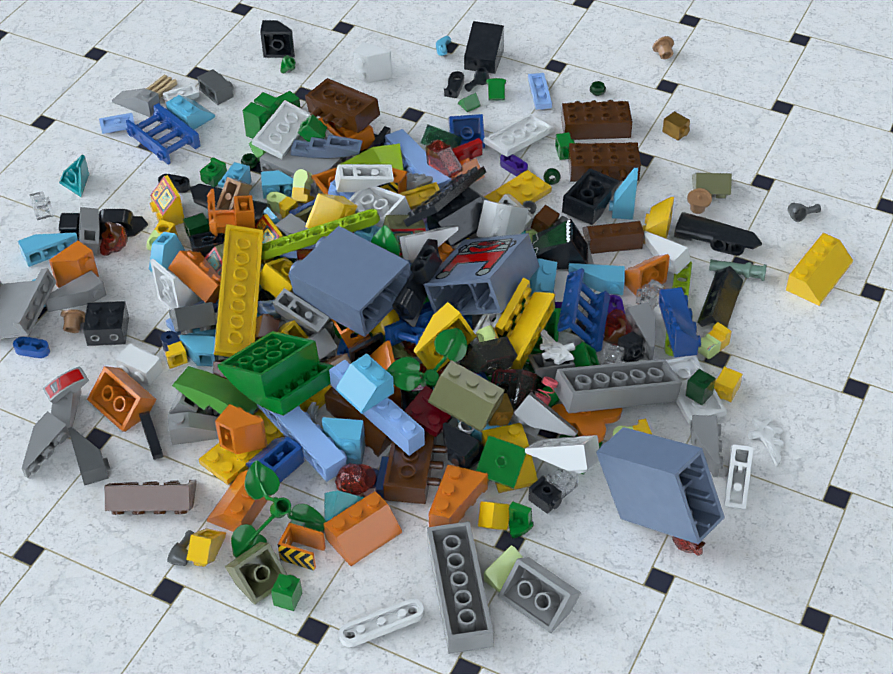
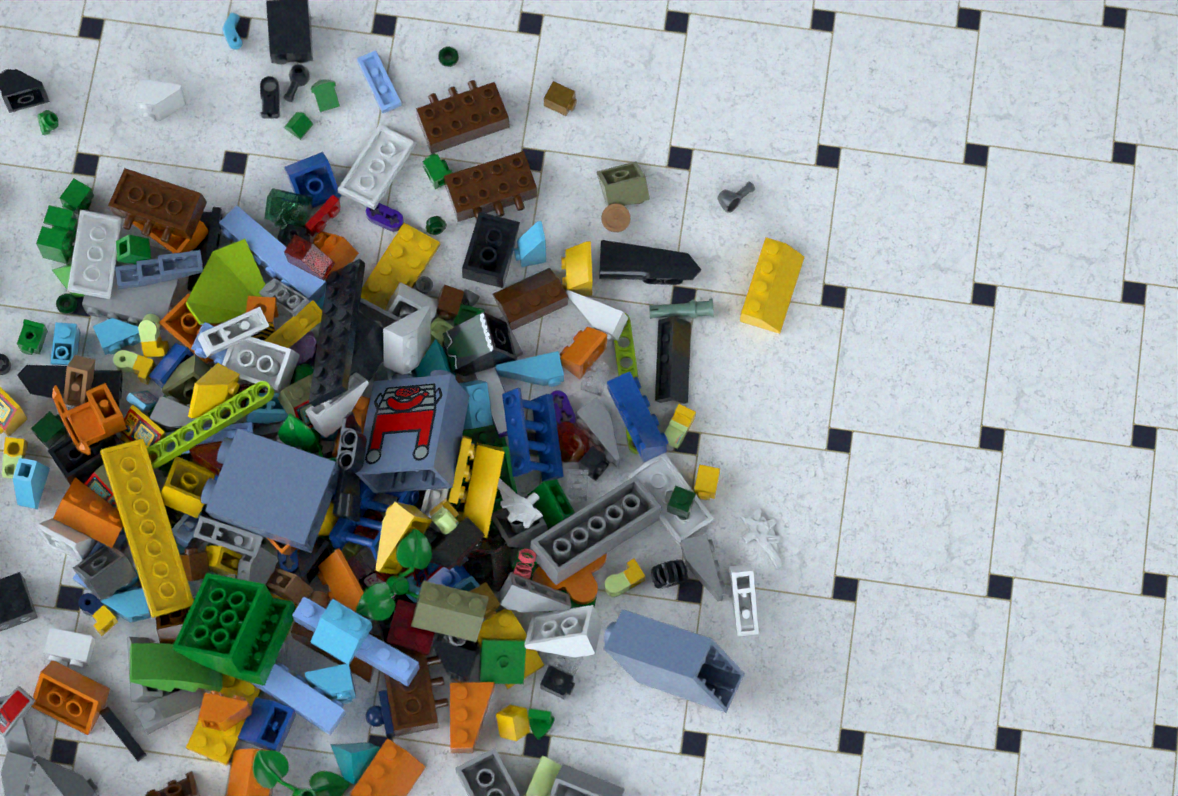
camera: 20 degrees left, 25 degrees up
clear red piece [335,463,376,495] -> none
none -> black gear [651,560,688,589]

